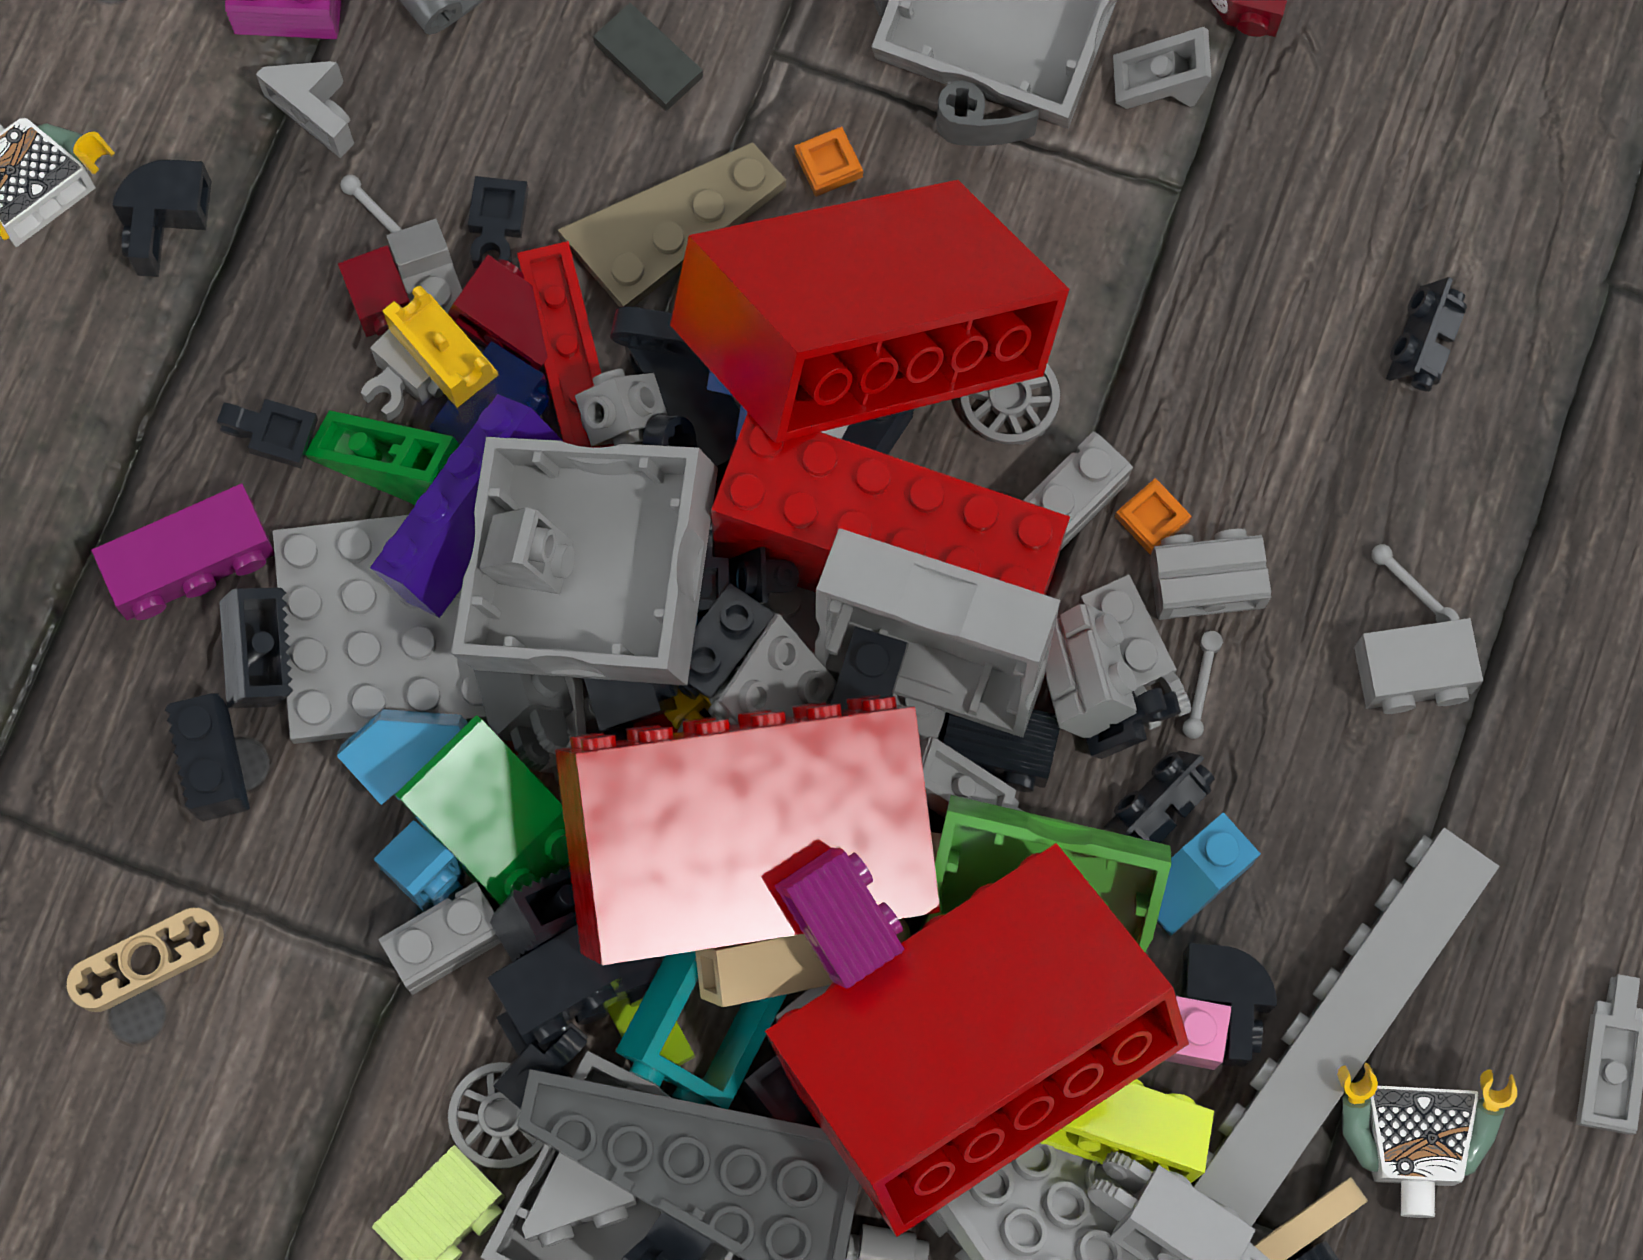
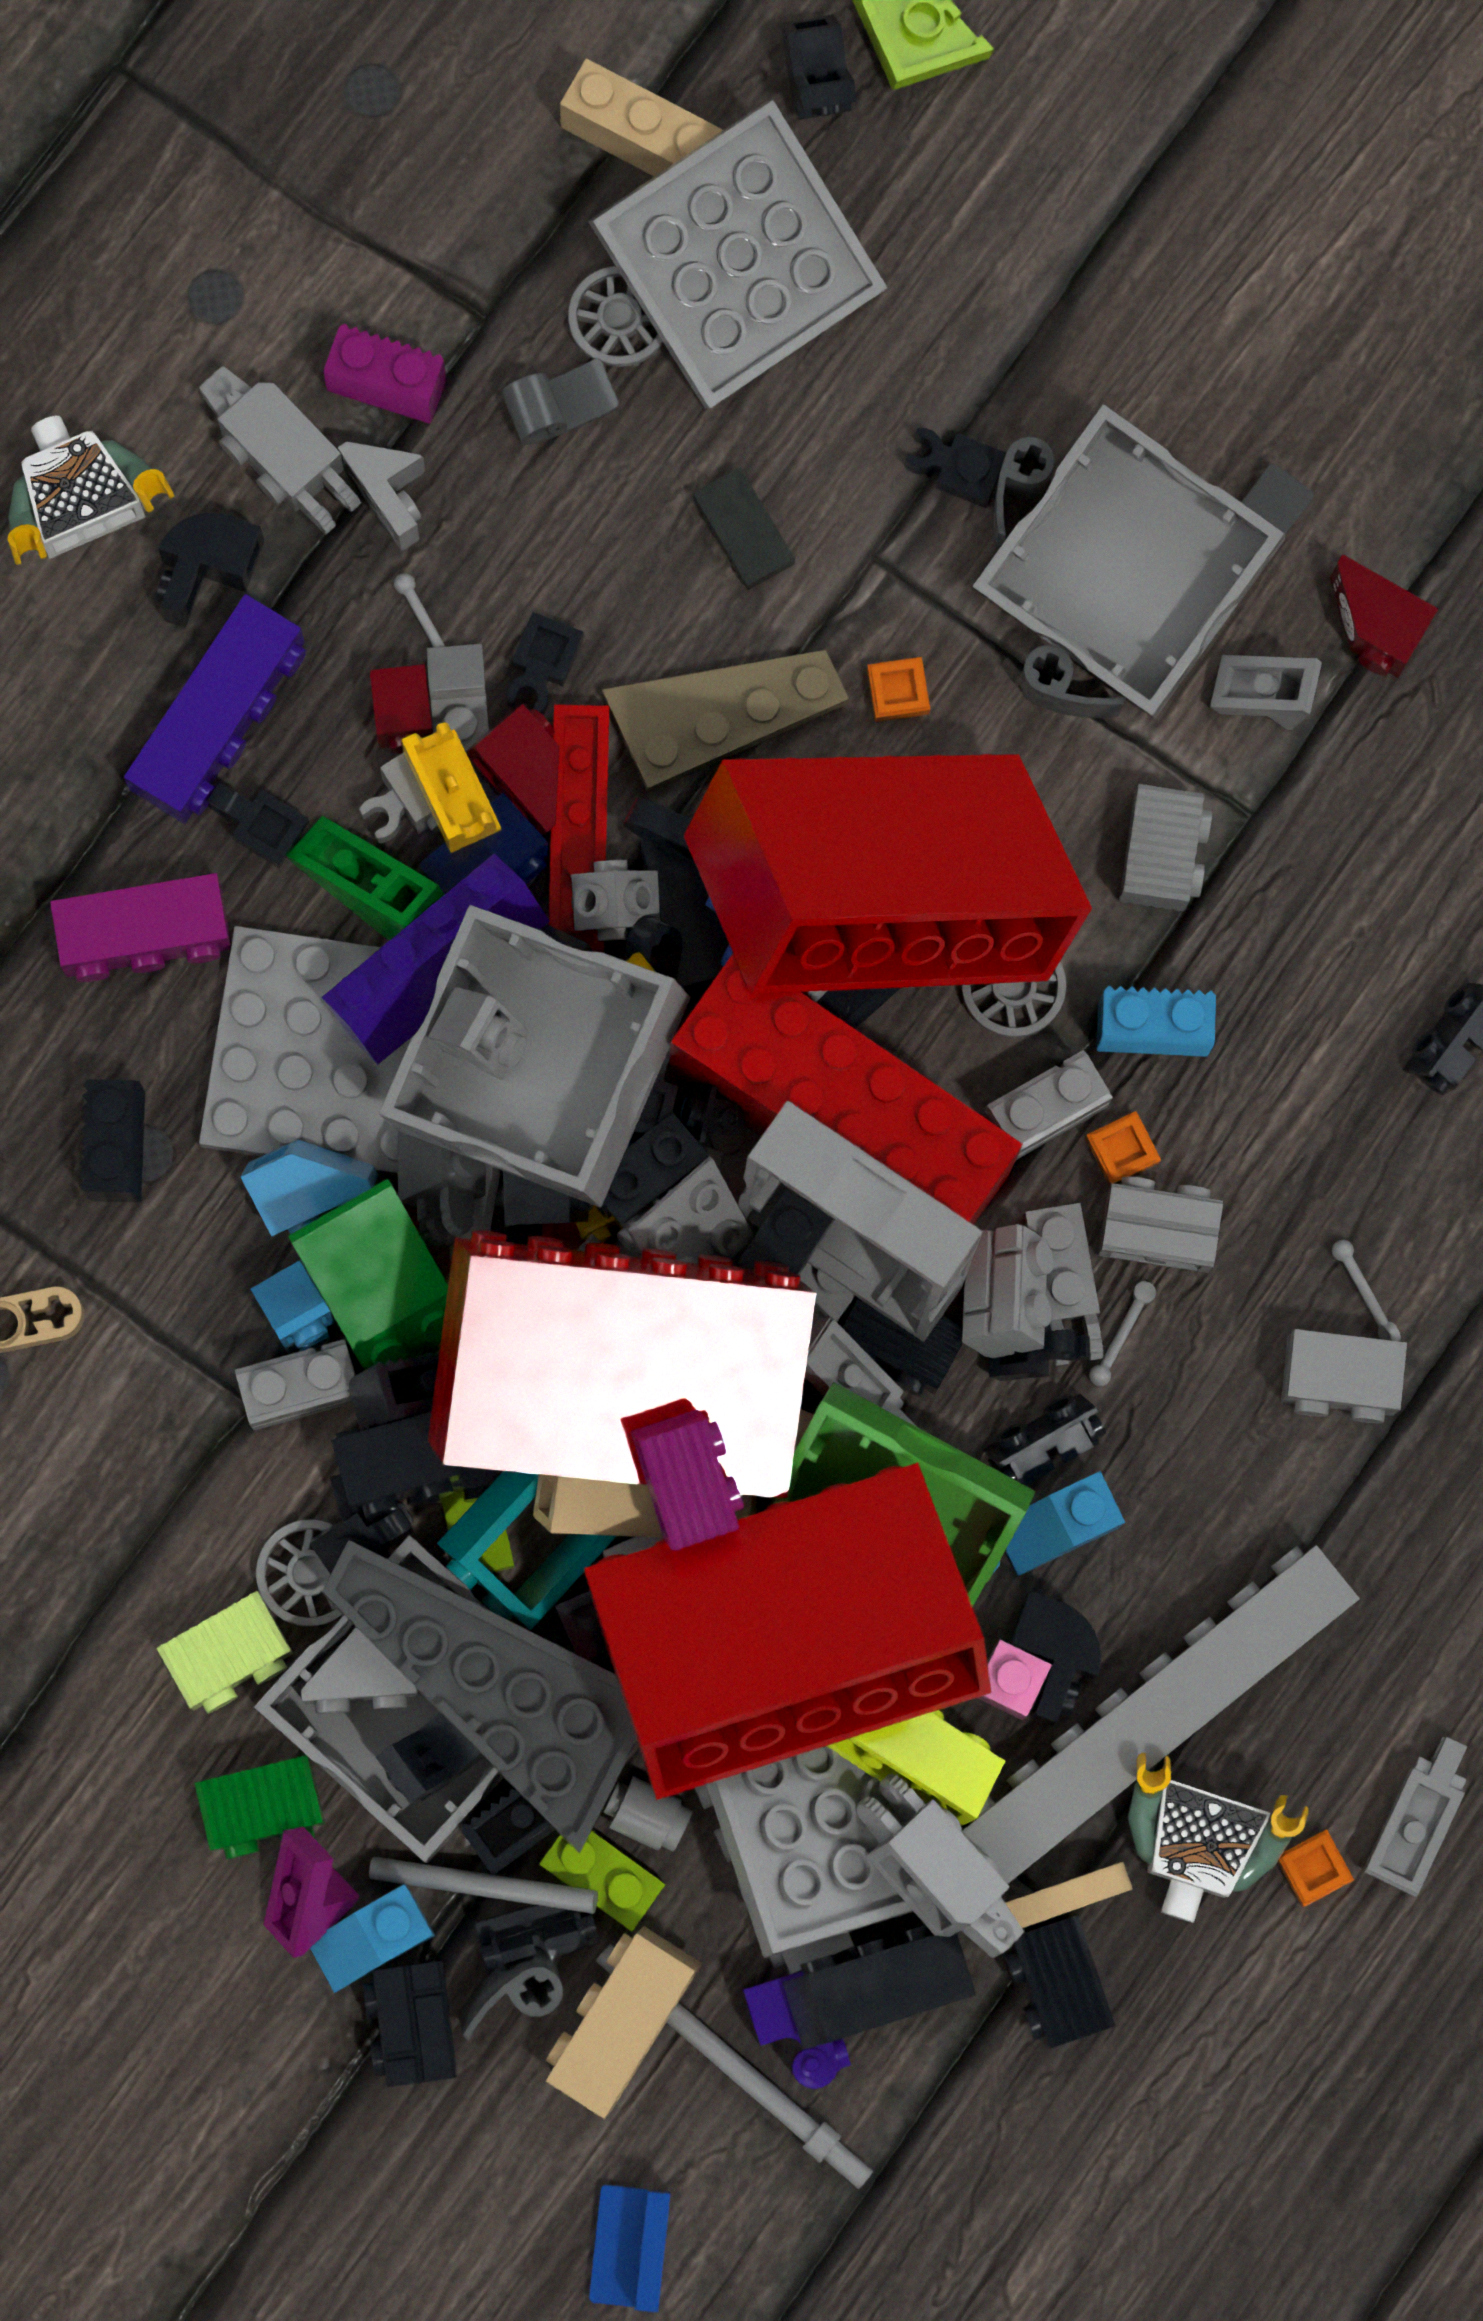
camera: 10 degrees right, 5 degrees up
black brick [219,587,293,709] -> none
none -> dark purple brick [124,594,306,824]
none -> light grey hinge [199,366,361,534]
none -> dark azure brick [1096,985,1216,1057]
none -> light grey brick [1119,784,1212,911]
none -> orange tile [1277,1829,1354,1907]

